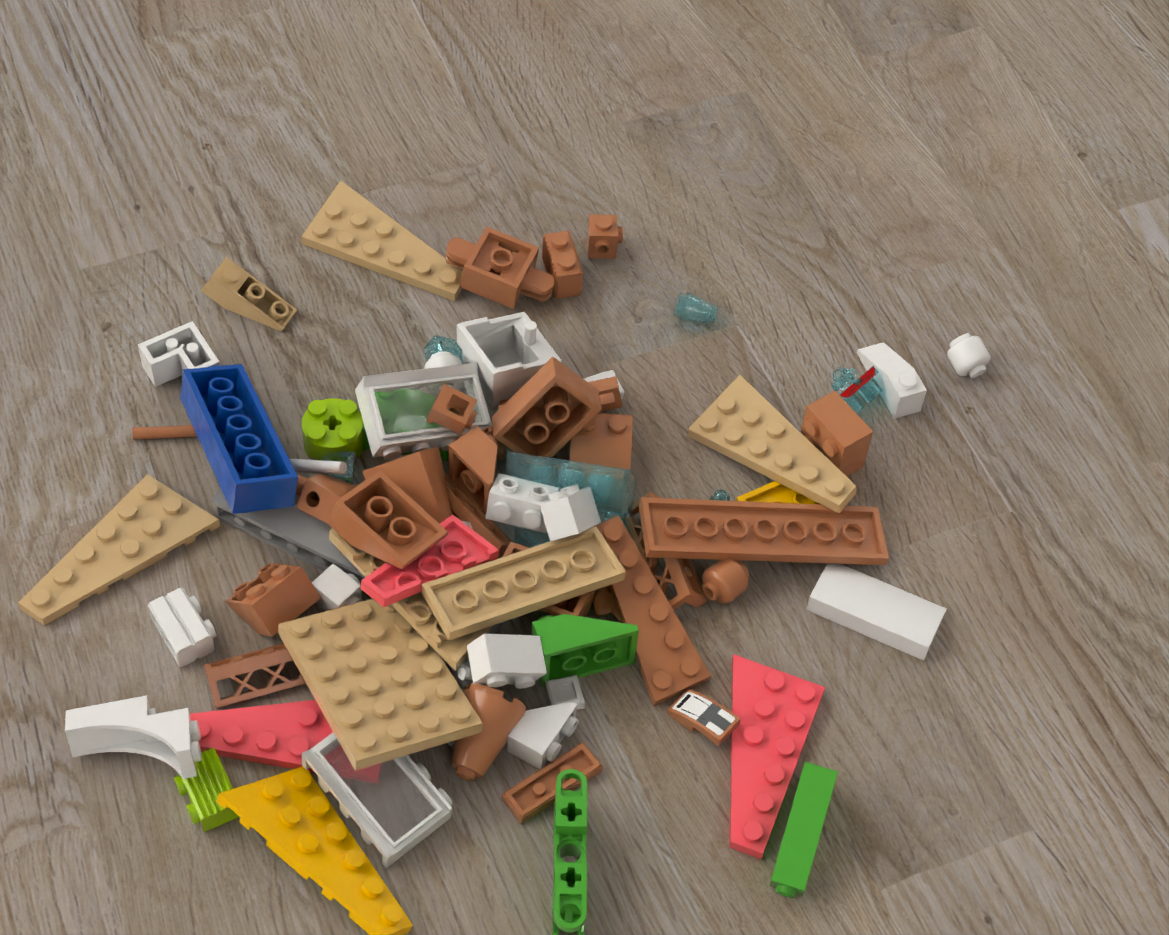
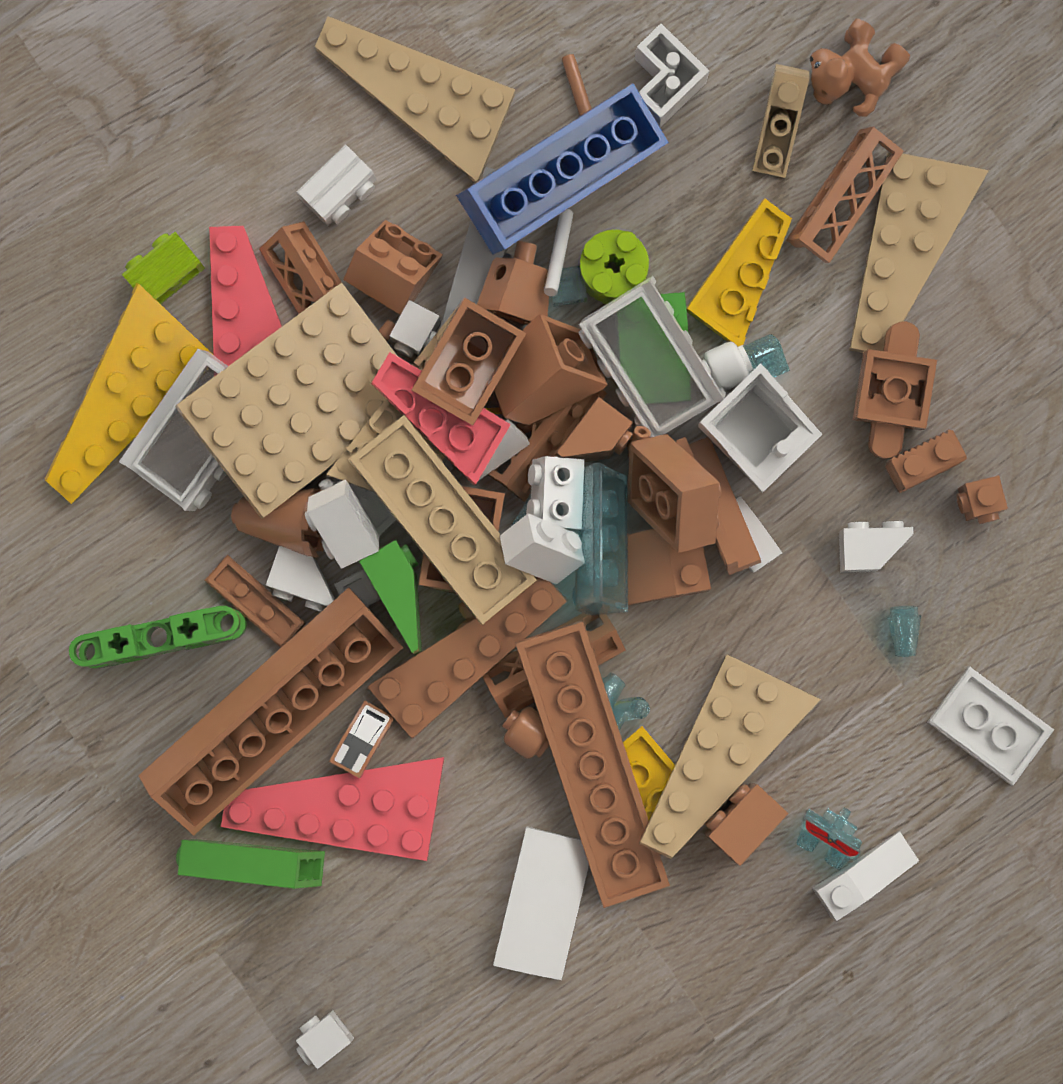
camera: 85 degrees right, 30 degrees up
white arch [65,695,202,779] -> none
nougat brick [426,384,478,434] -> none
white head [947,333,991,378] -> none
none -> nougat brick [138,587,403,836]
none -> white brick [296,1010,354,1069]
none -> yellow wing [686,198,792,347]
none -> nougat fence [786,127,904,263]
none -> nougat animal [810,18,910,117]
none -> white slope [839,521,914,573]
none -> white tile [927,667,1054,785]

